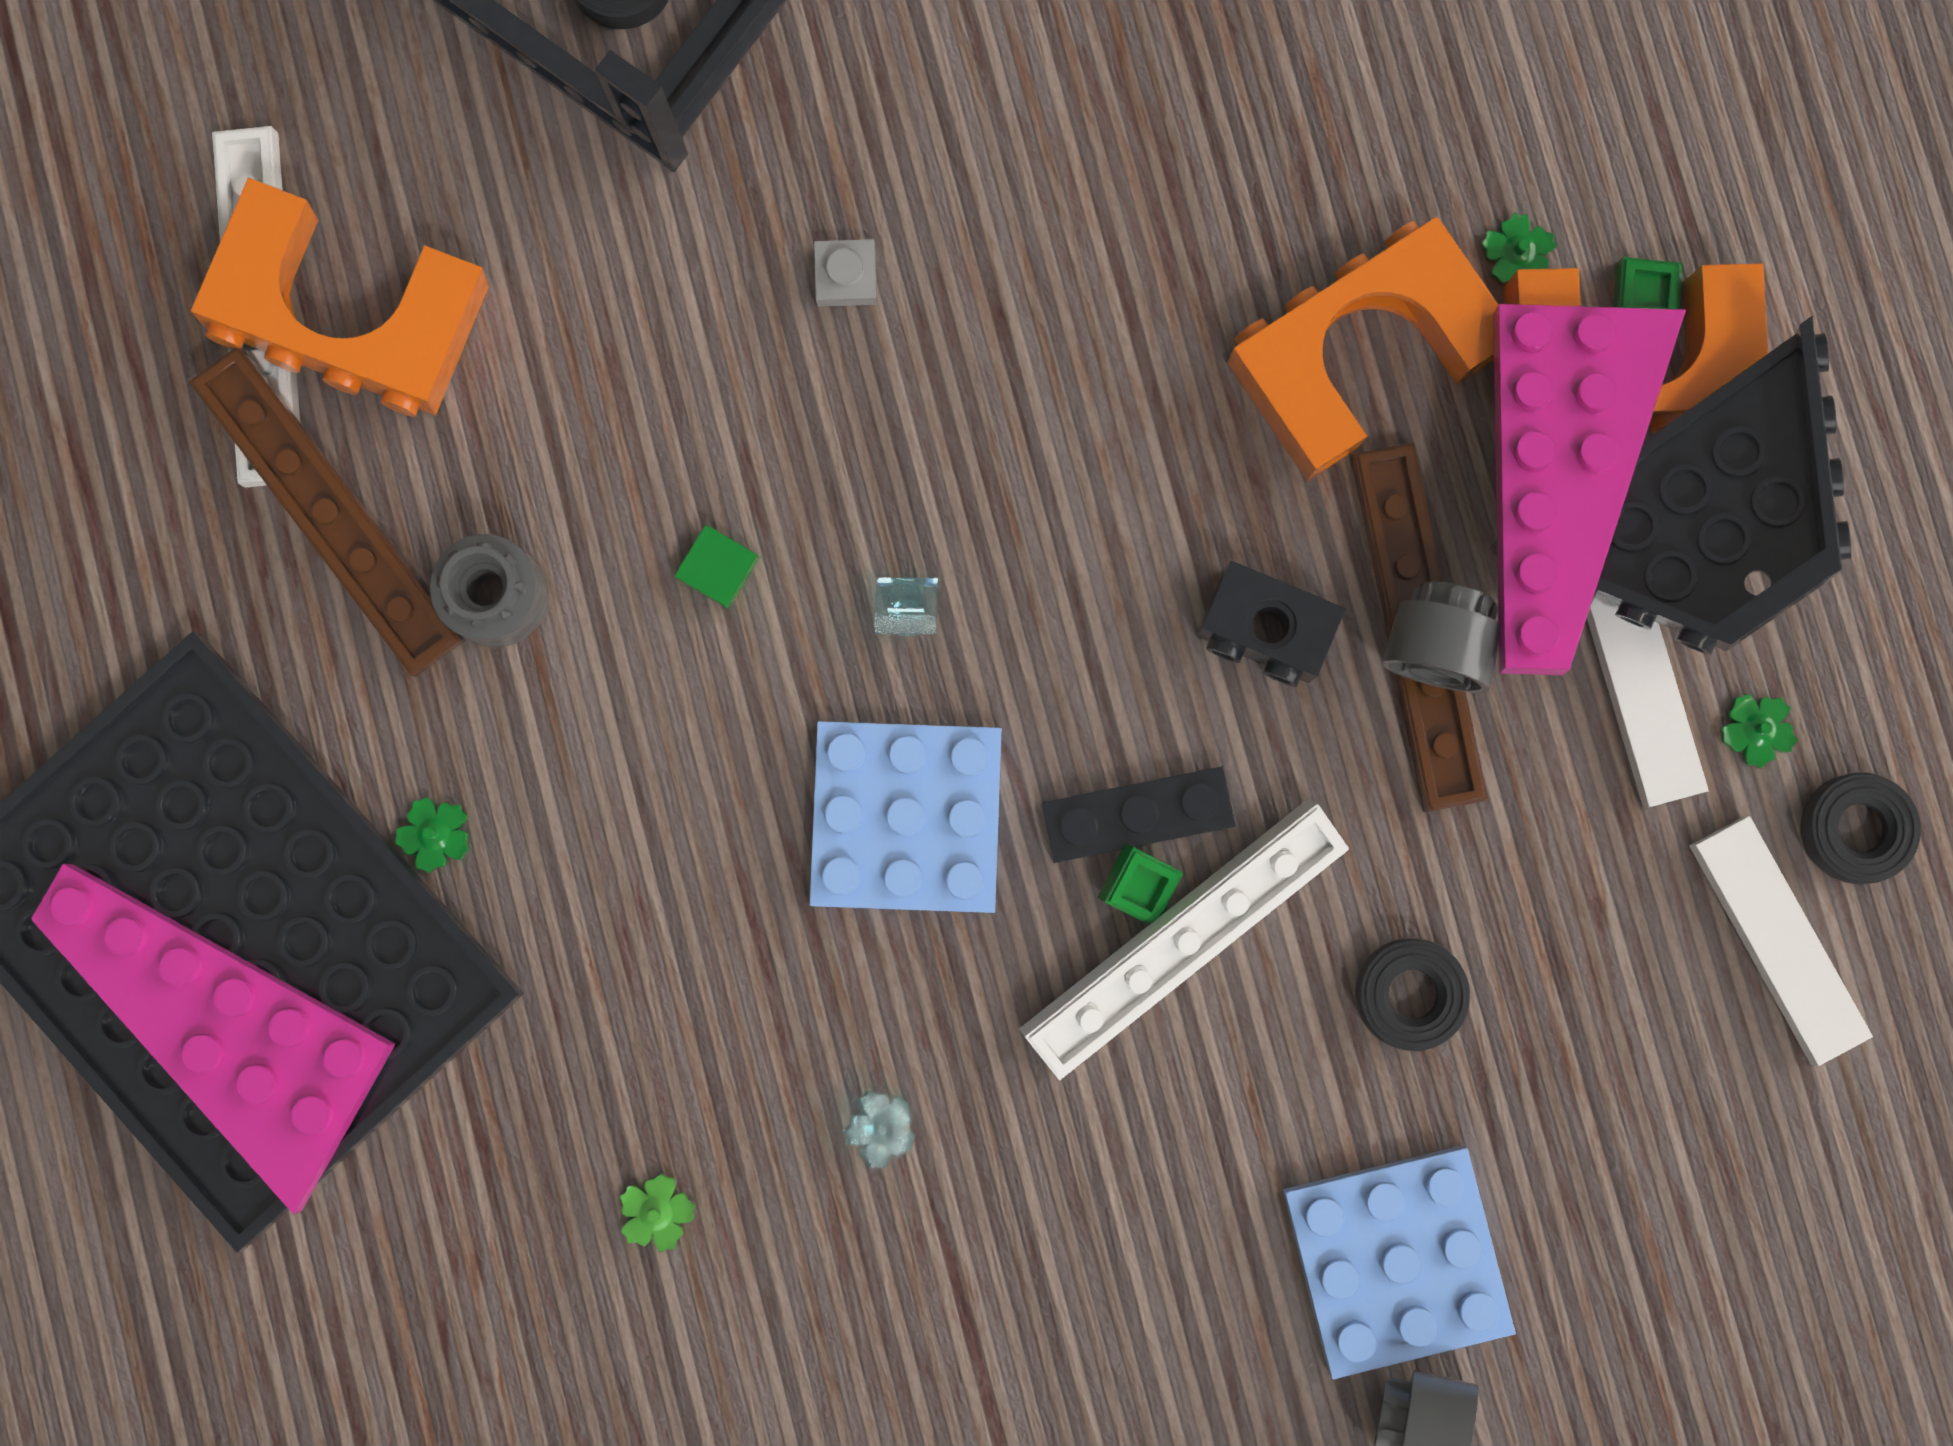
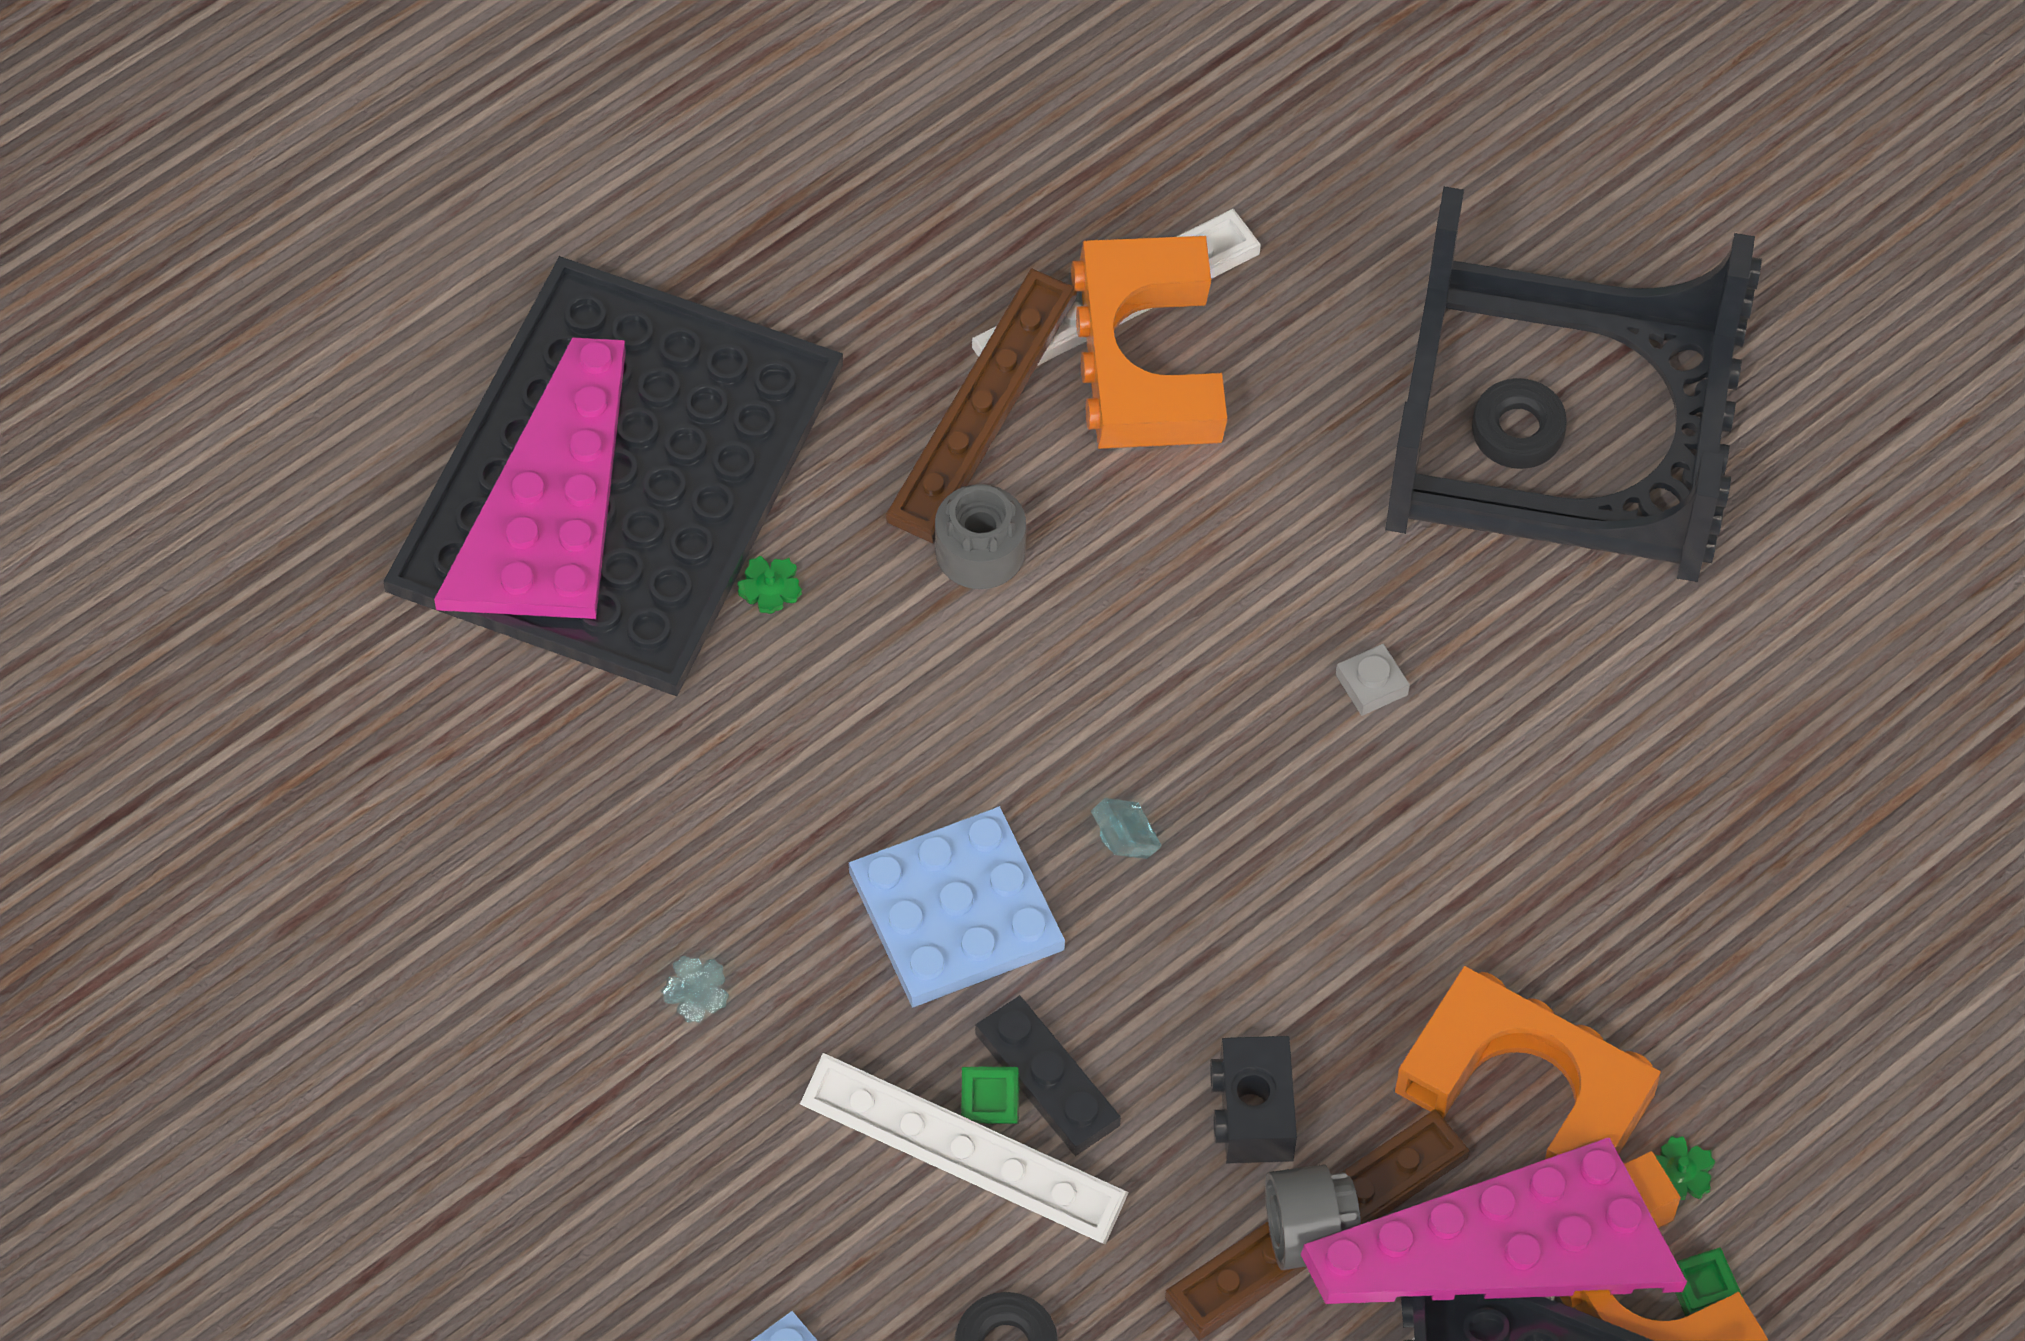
camera: 60 degrees right, 25 degrees down
bright green plant [620,1173,695,1252] -> none
green tile [674,524,760,610] -> none

